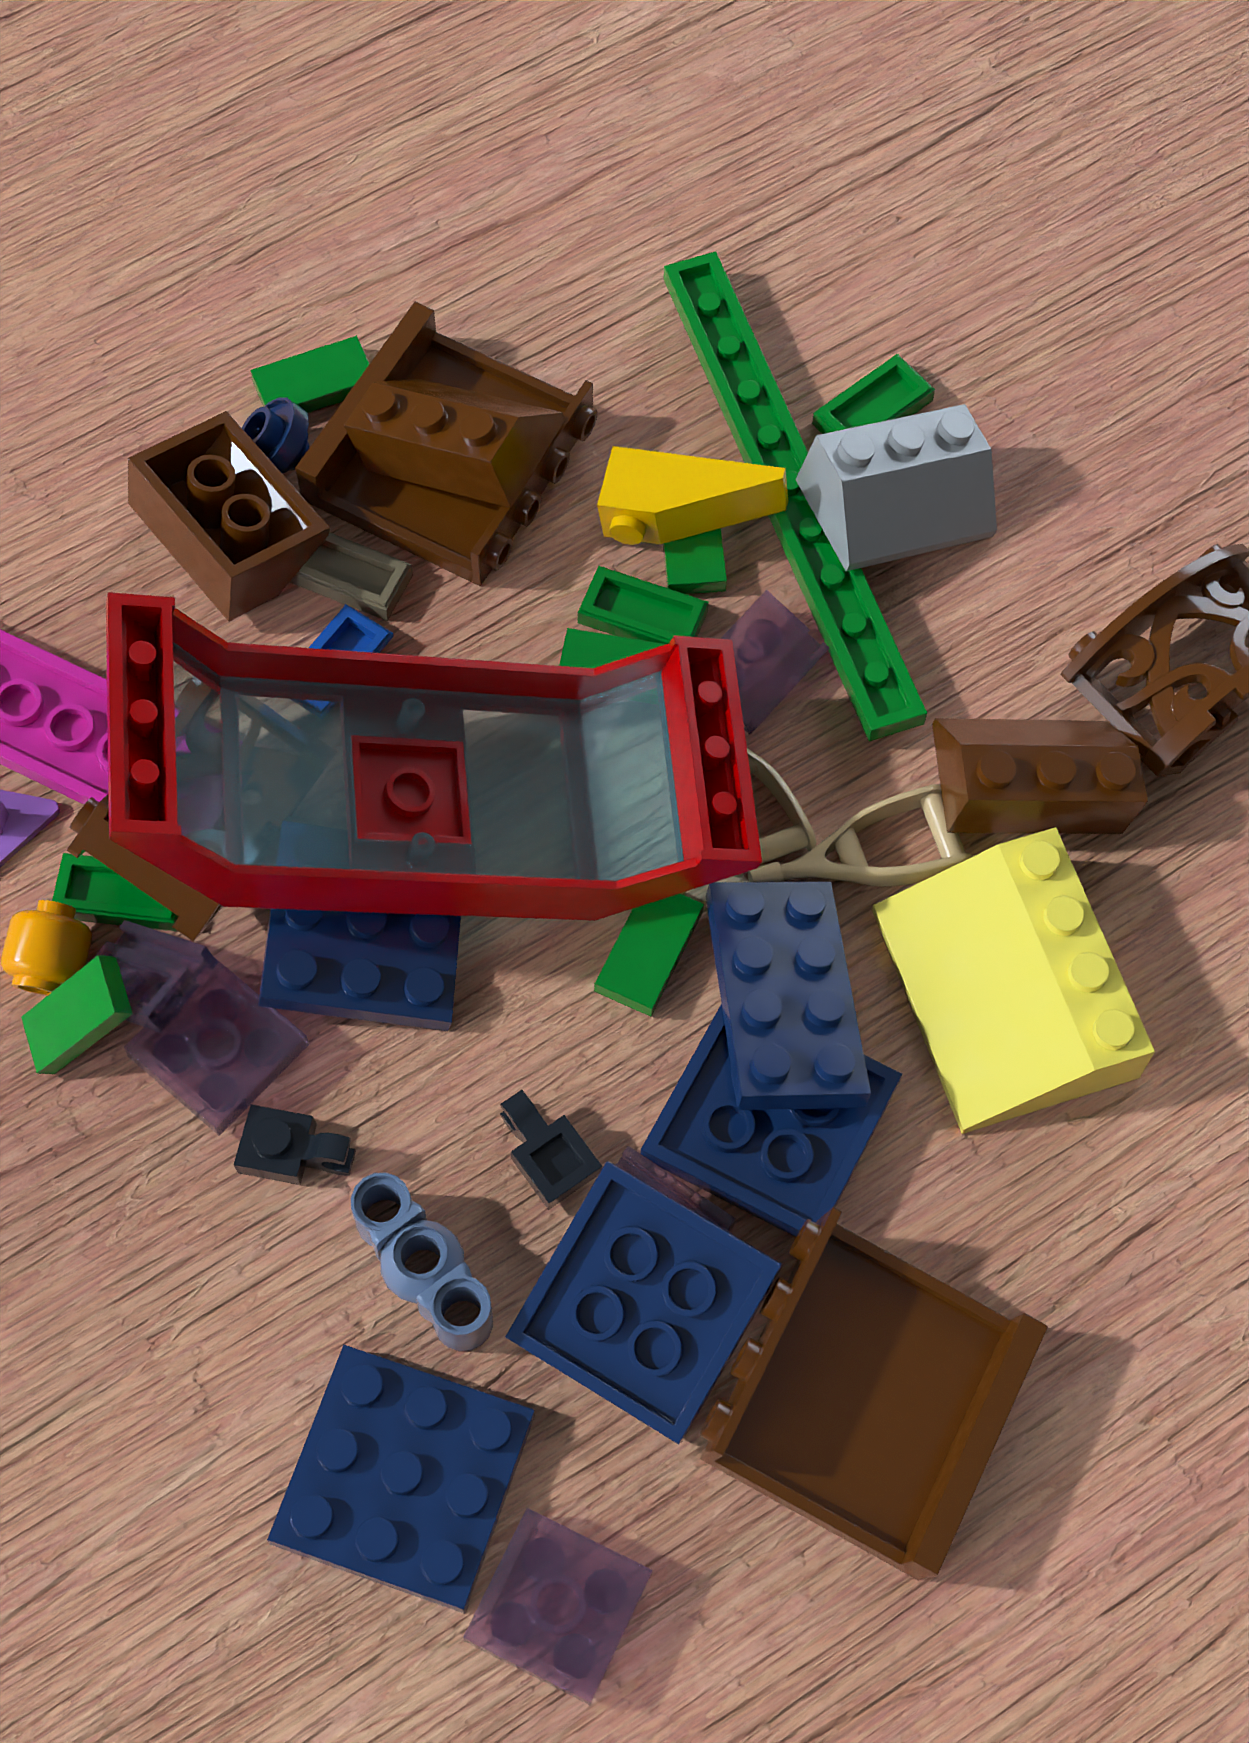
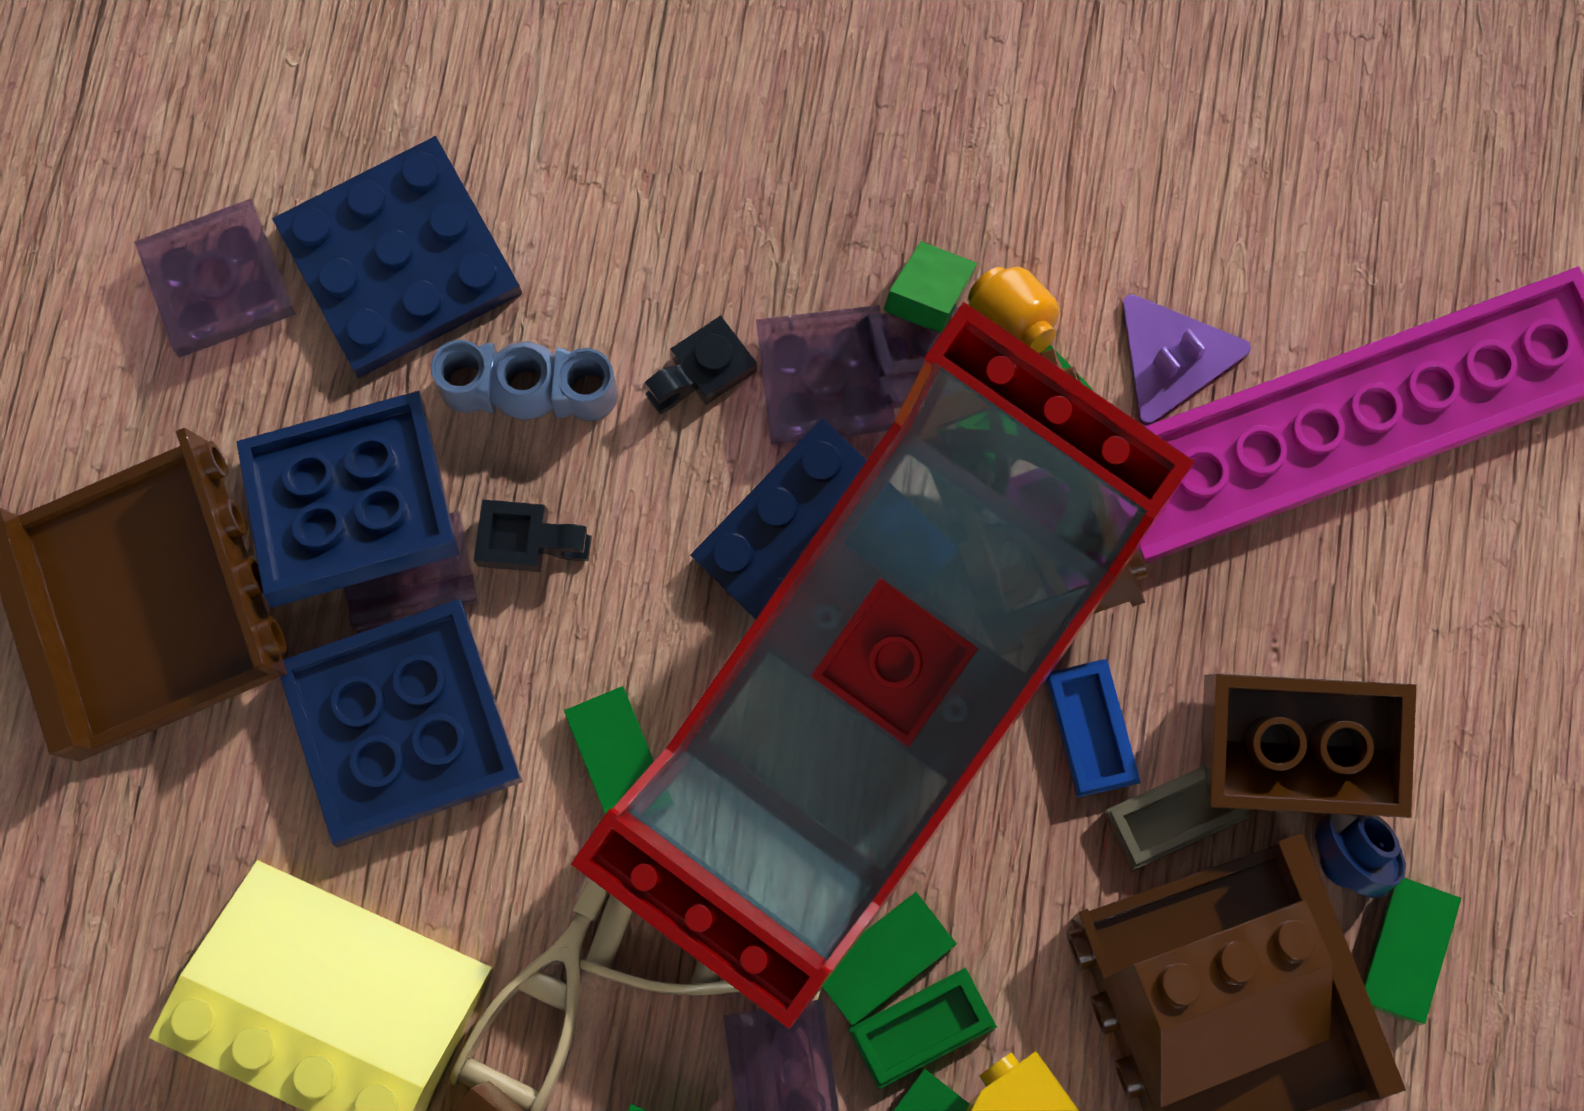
camera: 135 degrees right, 10 degrees up
dark blue plate [706,882,871,1110] -> none

